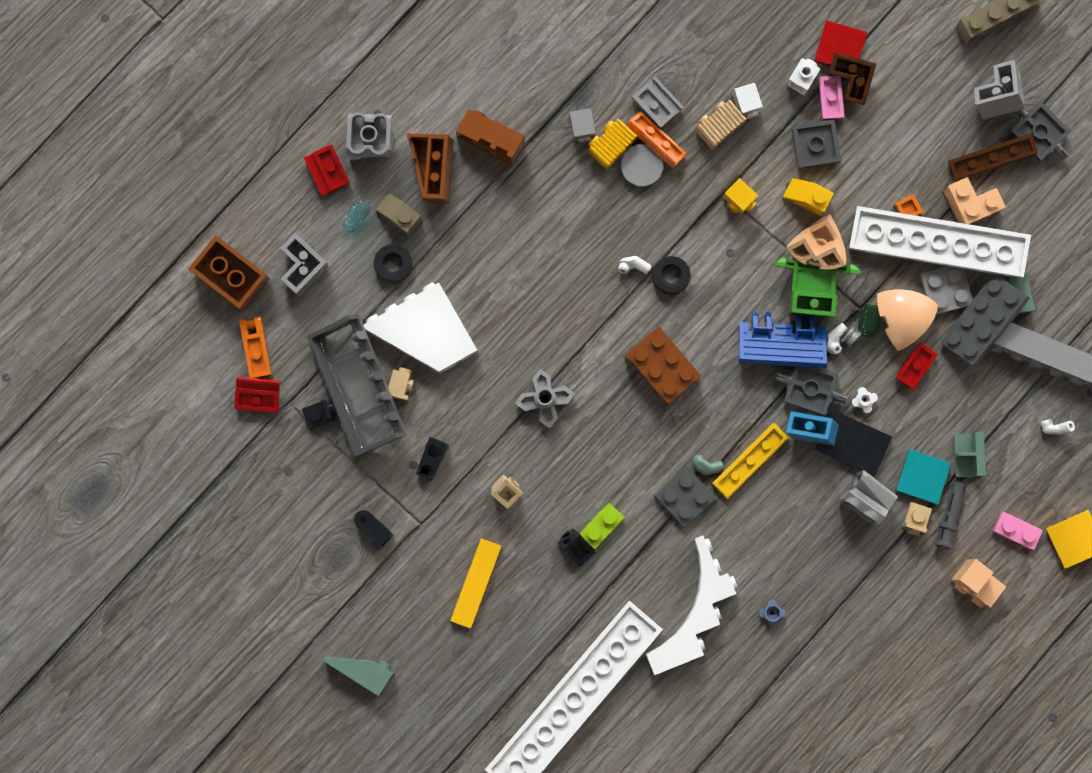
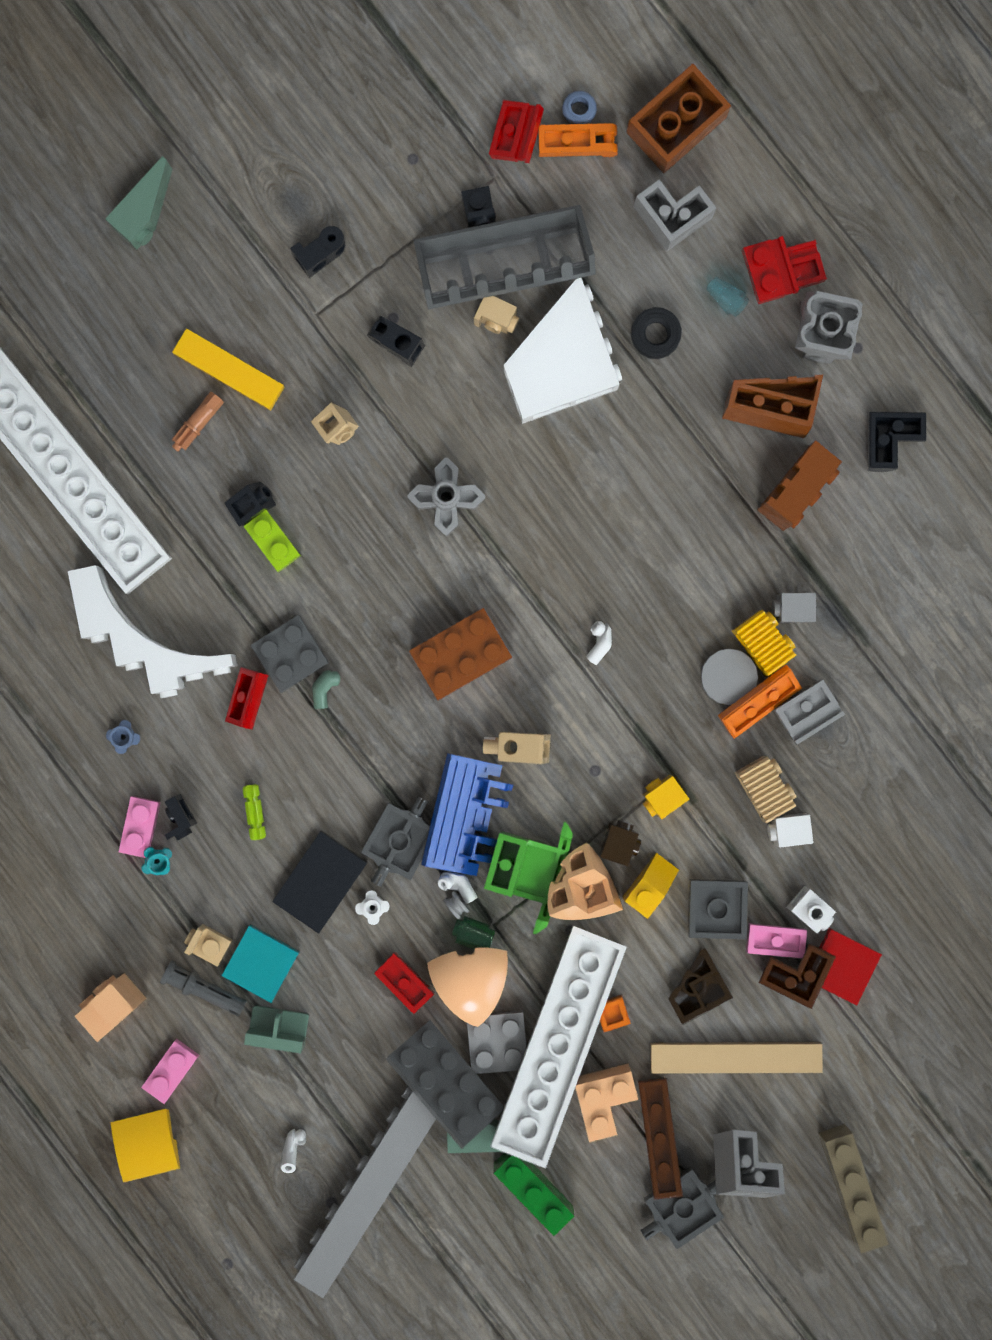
camera: 105 degrees right, 5 degrees up
dark tan slope [375,193,422,237] -> none
black tyre [652,256,691,295] -> none
yellow tile [712,423,789,499] -> none
dark azure brick [786,411,839,446] -> none
light grey piece [838,470,898,526] -> none
none -> bright pink plate [119,796,161,858]
none -> teal plate [141,847,172,875]
none -> black bracket [164,794,197,841]
none -> nougat piece [172,392,224,452]
none -> red brick [225,667,269,730]
none -> lime axle [242,784,266,840]
none -> tan torso [483,732,551,764]
none -> green brick [493,1153,575,1236]
none -> sand blue piece [562,91,597,124]
none -> dark brown brick [599,820,641,867]
none -> tan tile [650,1042,823,1073]
none -> dark brown slope [668,948,733,1025]
none -> red plate [742,236,799,305]
none -> black brick [867,412,926,472]

